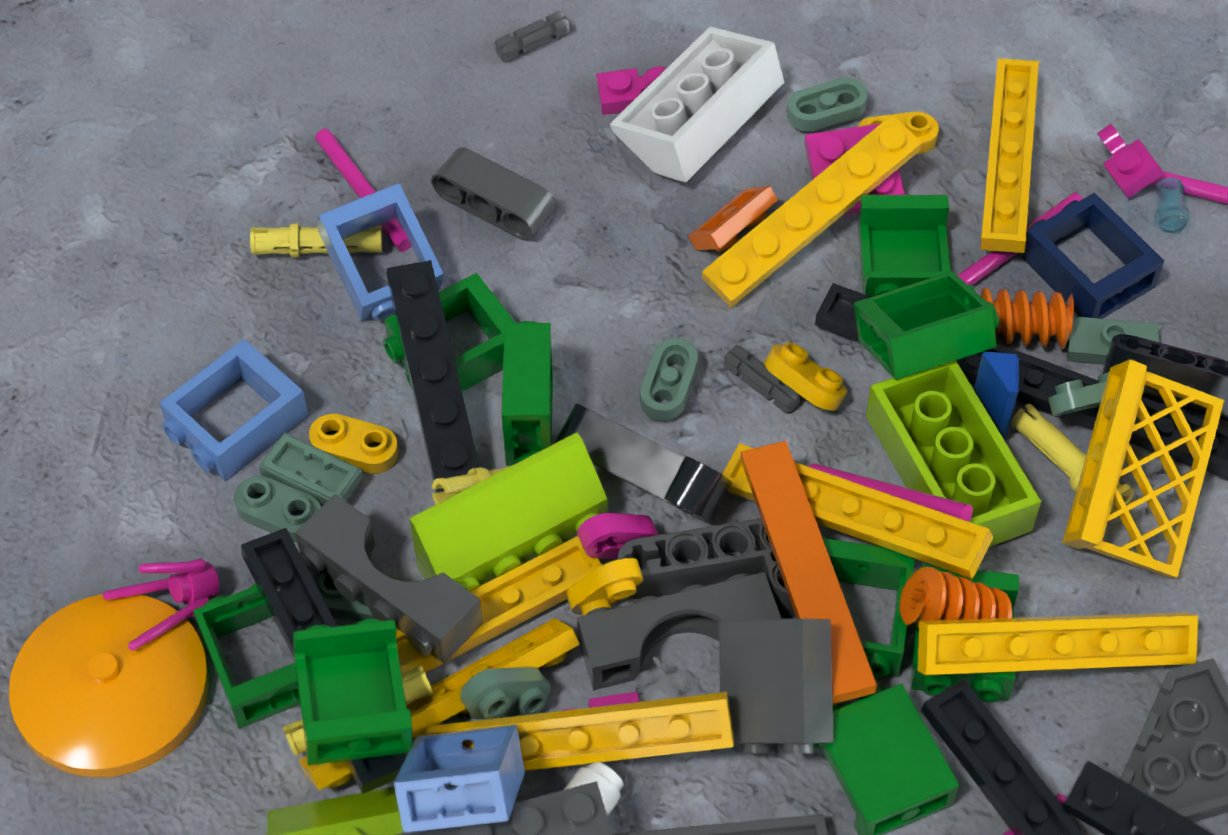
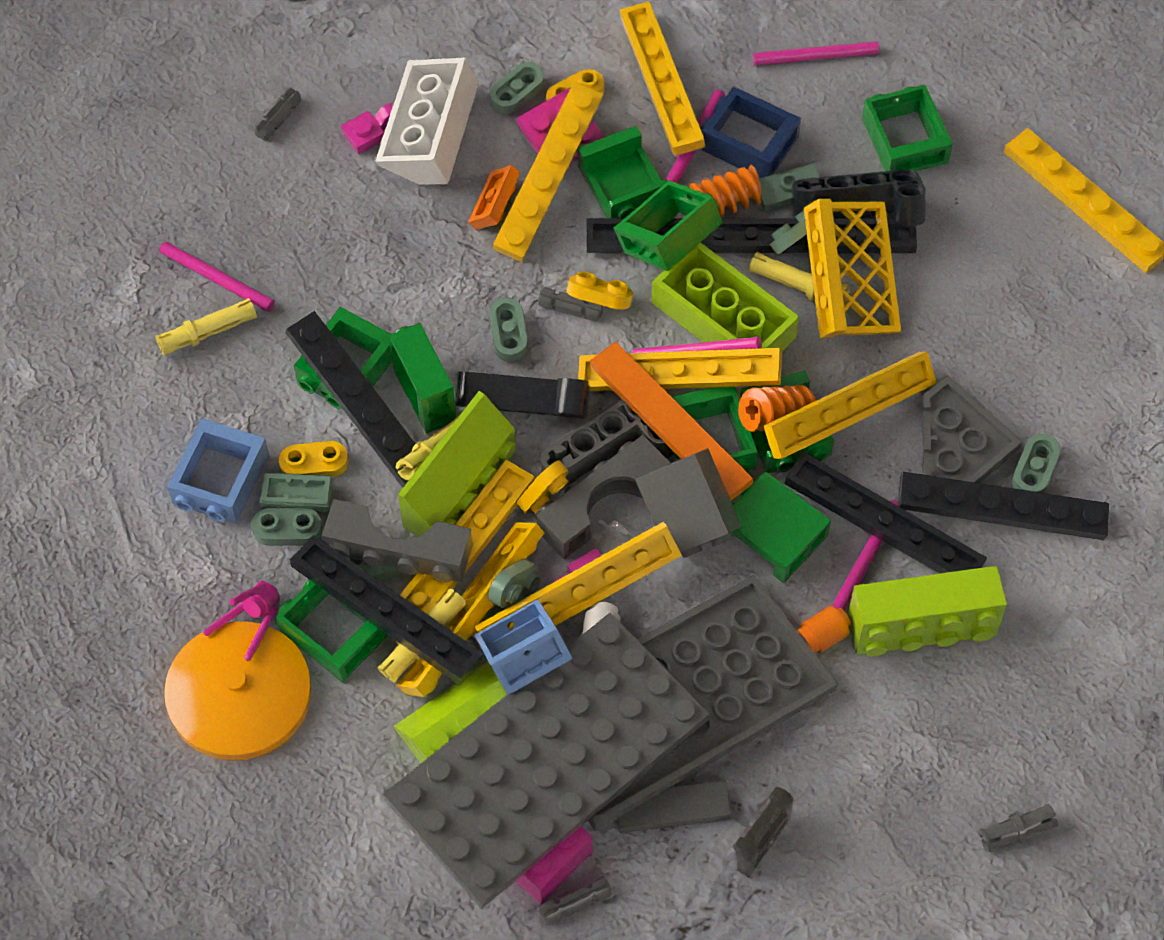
camera: 25 degrees left, 5 degrees up
green panel [293,619,412,765] -> none
medium blue window [318,183,444,322] -> none
dark grey beam [431,148,557,240] -> none
dark pink beam [577,513,659,559] -> none
blue slope [974,352,1019,441] -> none
dark pink plate [1097,123,1164,199] -> none
clear light blue pin [1154,178,1190,233] -> none

